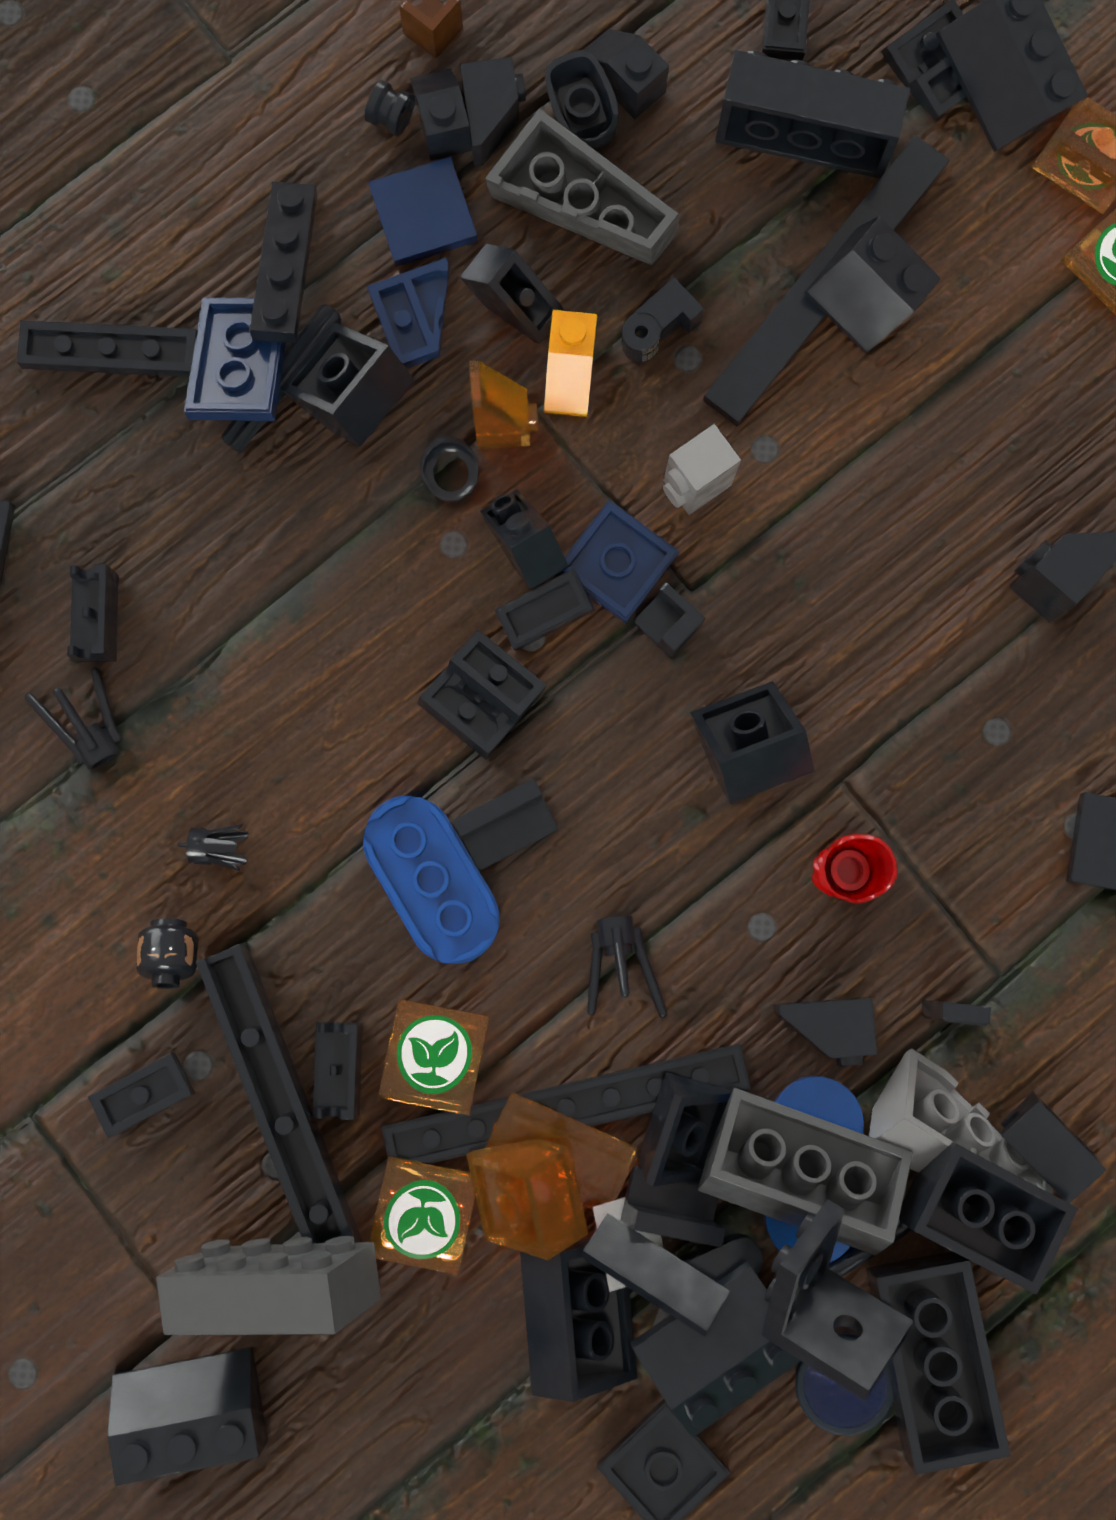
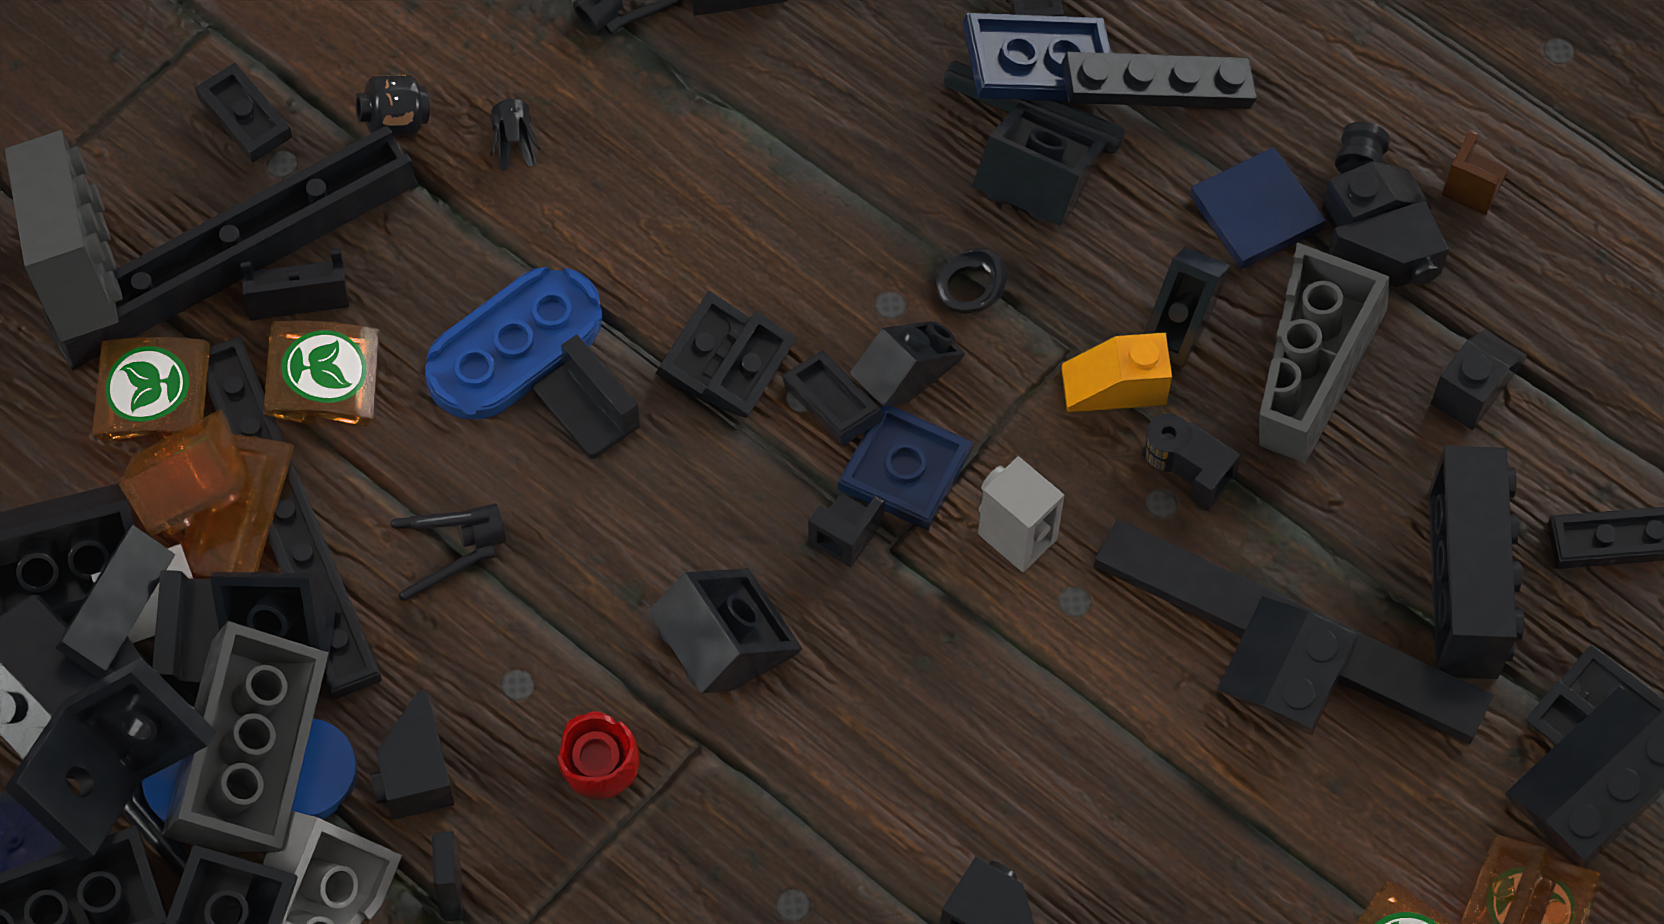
camera: 80 degrees right, 20 degrees down
dark blue wing [367,258,449,369] -> none
clear orange slope [469,361,538,449] -> none
black piece [545,50,619,152] -> none

